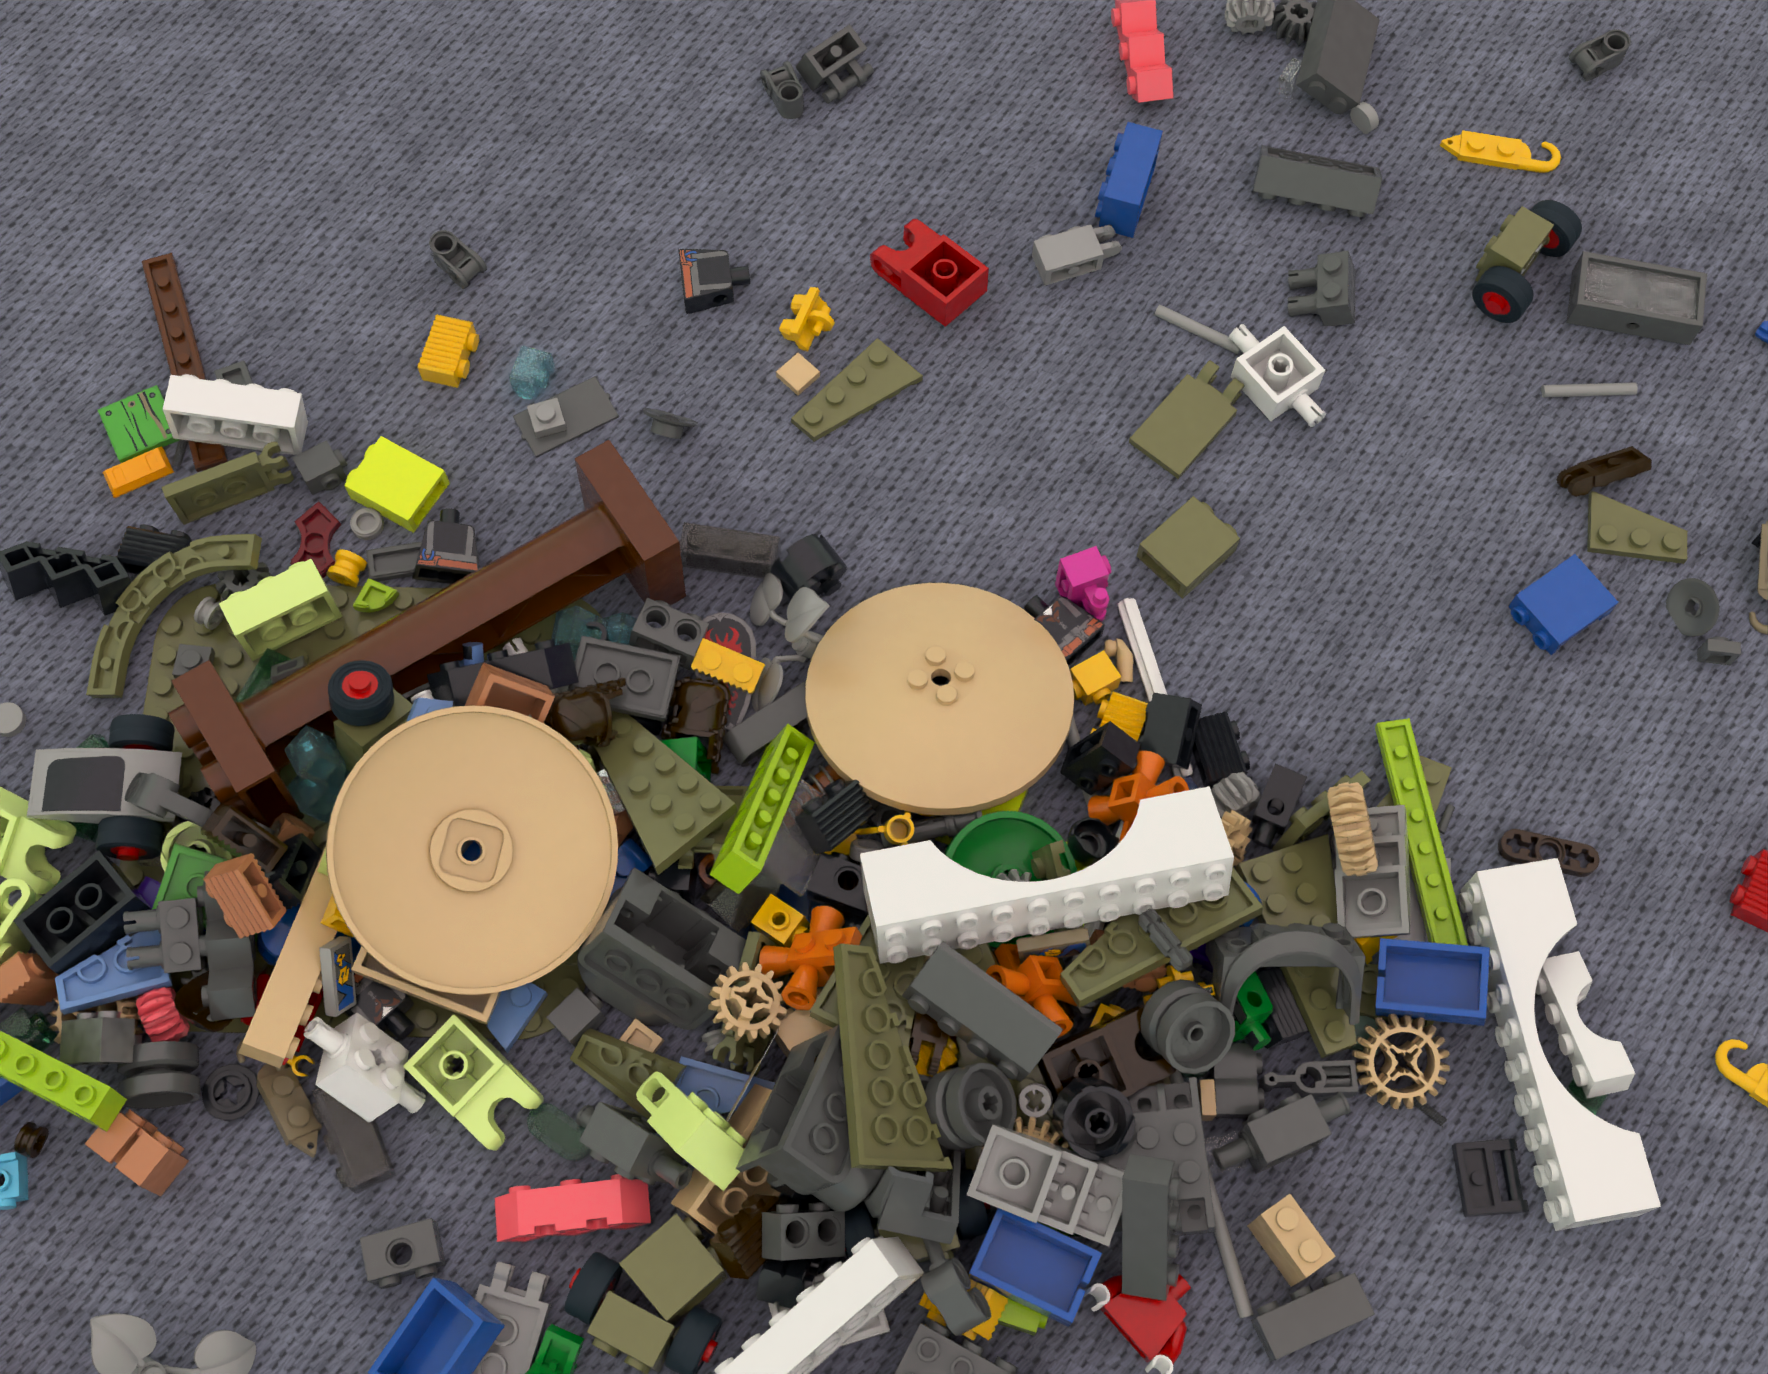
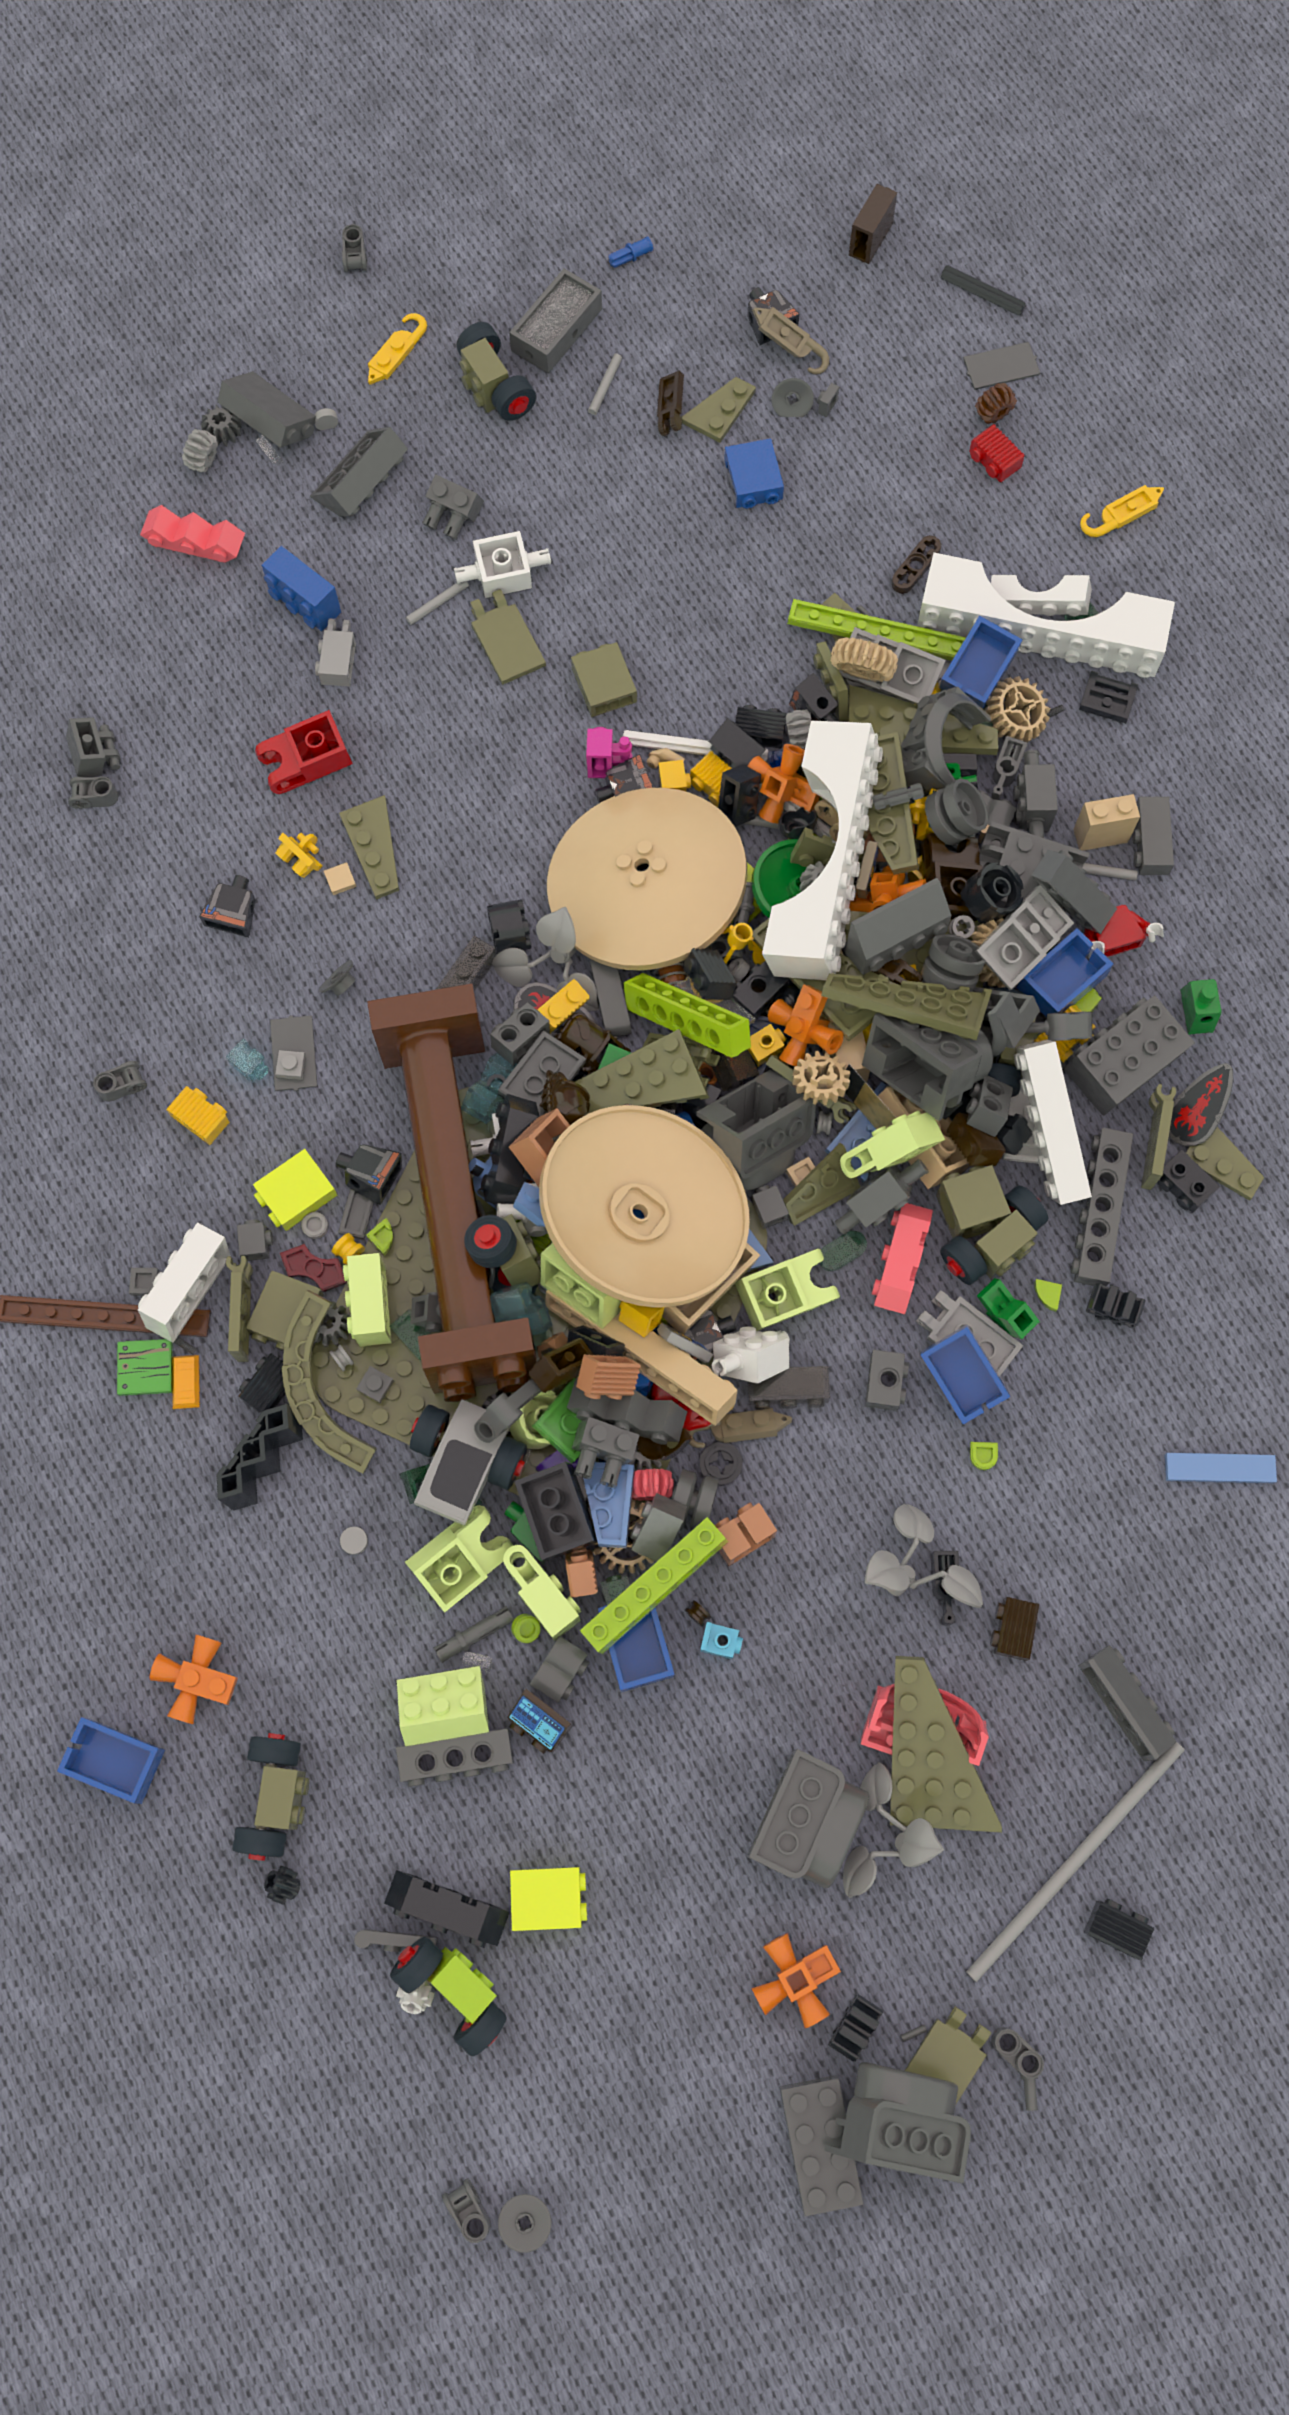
camera: 65 degrees left, 5 degrees up
none -> olive brick [246,1270,324,1352]

